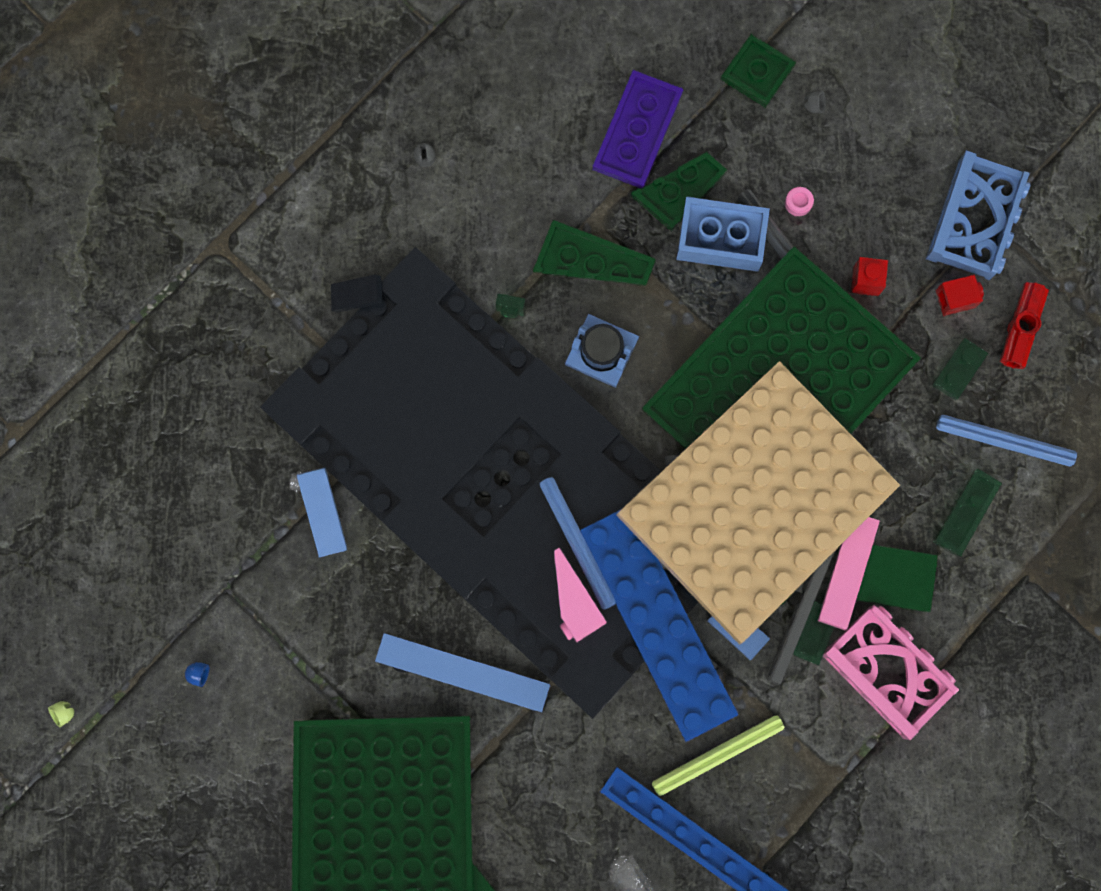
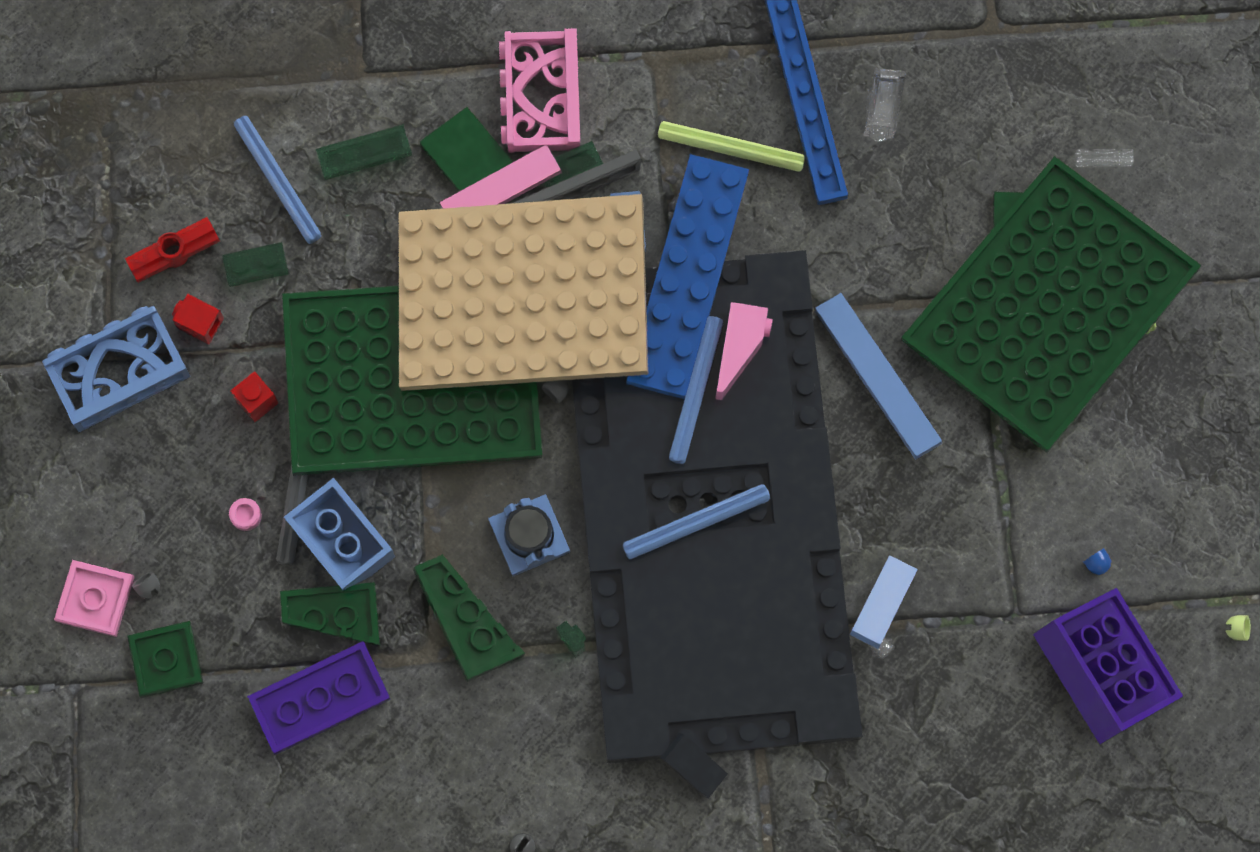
camera: 145 degrees left, 5 degrees down
none -> bright pink tile [54,560,135,637]
none -> medium blue axle [623,484,770,559]
none -> dark purple slope [1033,588,1183,744]

